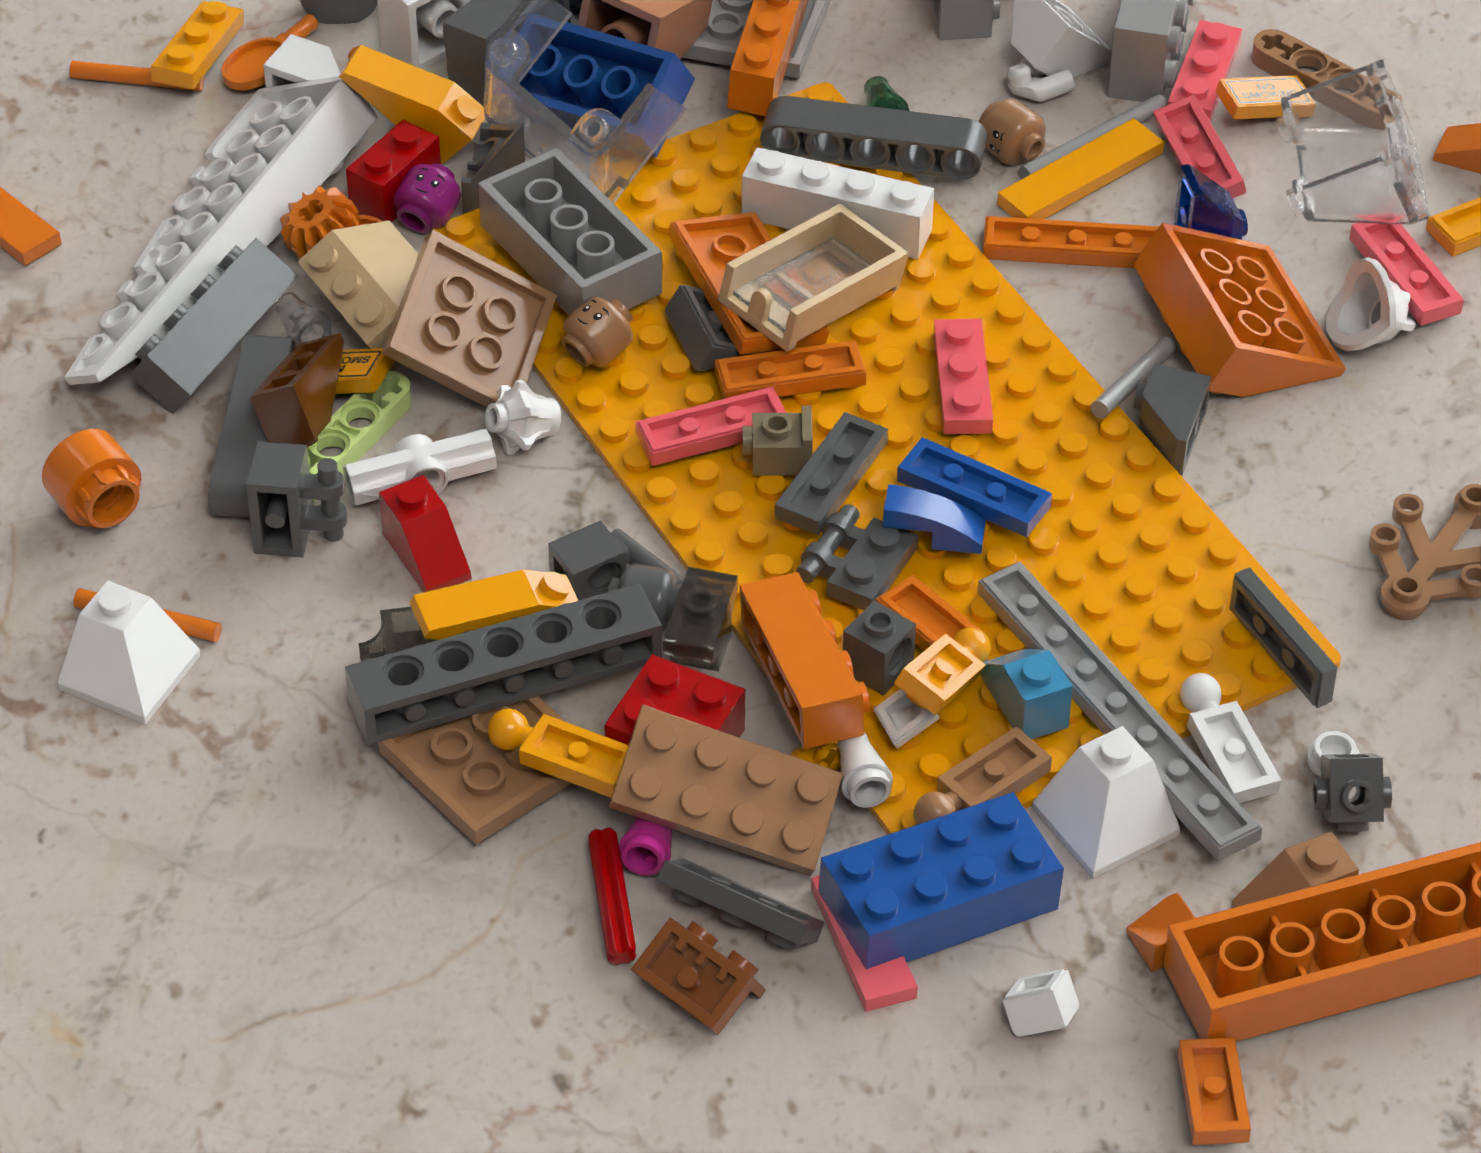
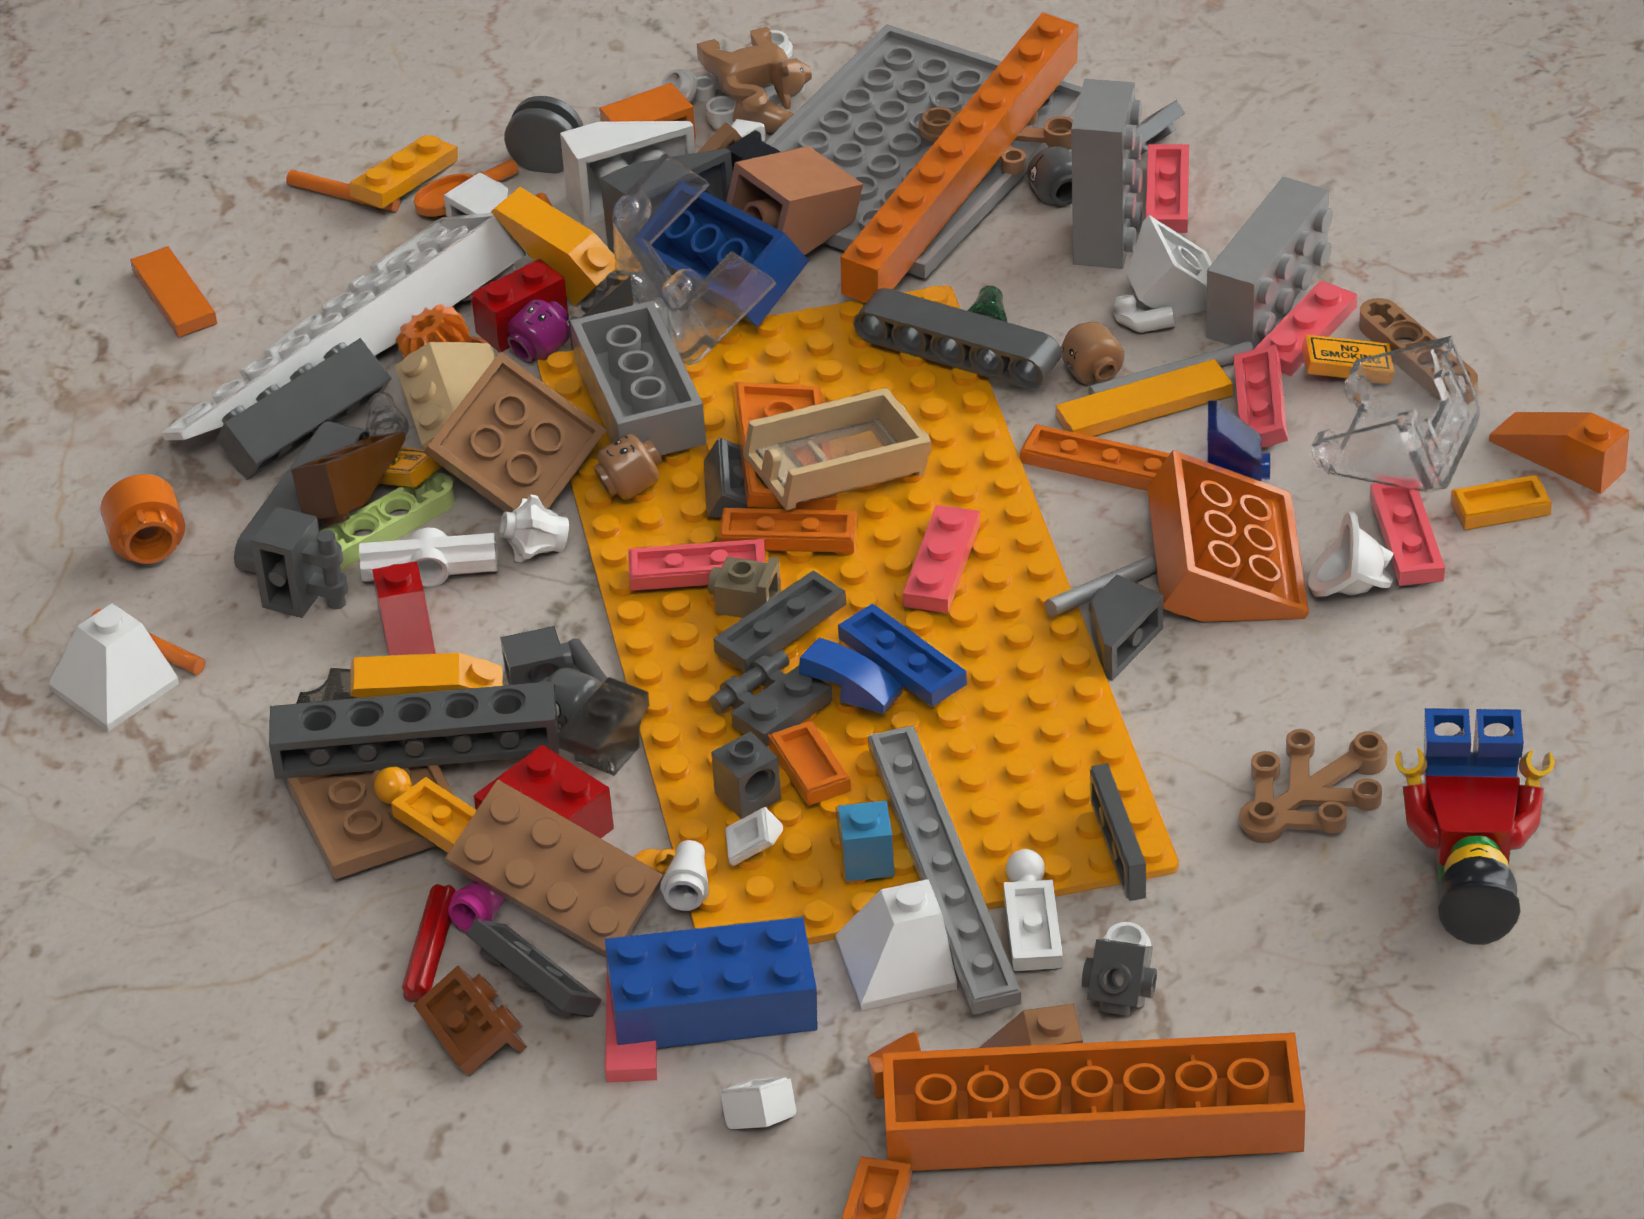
camera: 20 degrees right, 5 degrees down
orange brick [739,572,870,749] -> none
white brick [742,147,934,259] -> none
light orange plate [894,627,991,715] -> none
medium nougat plate [914,726,1052,825] -> none

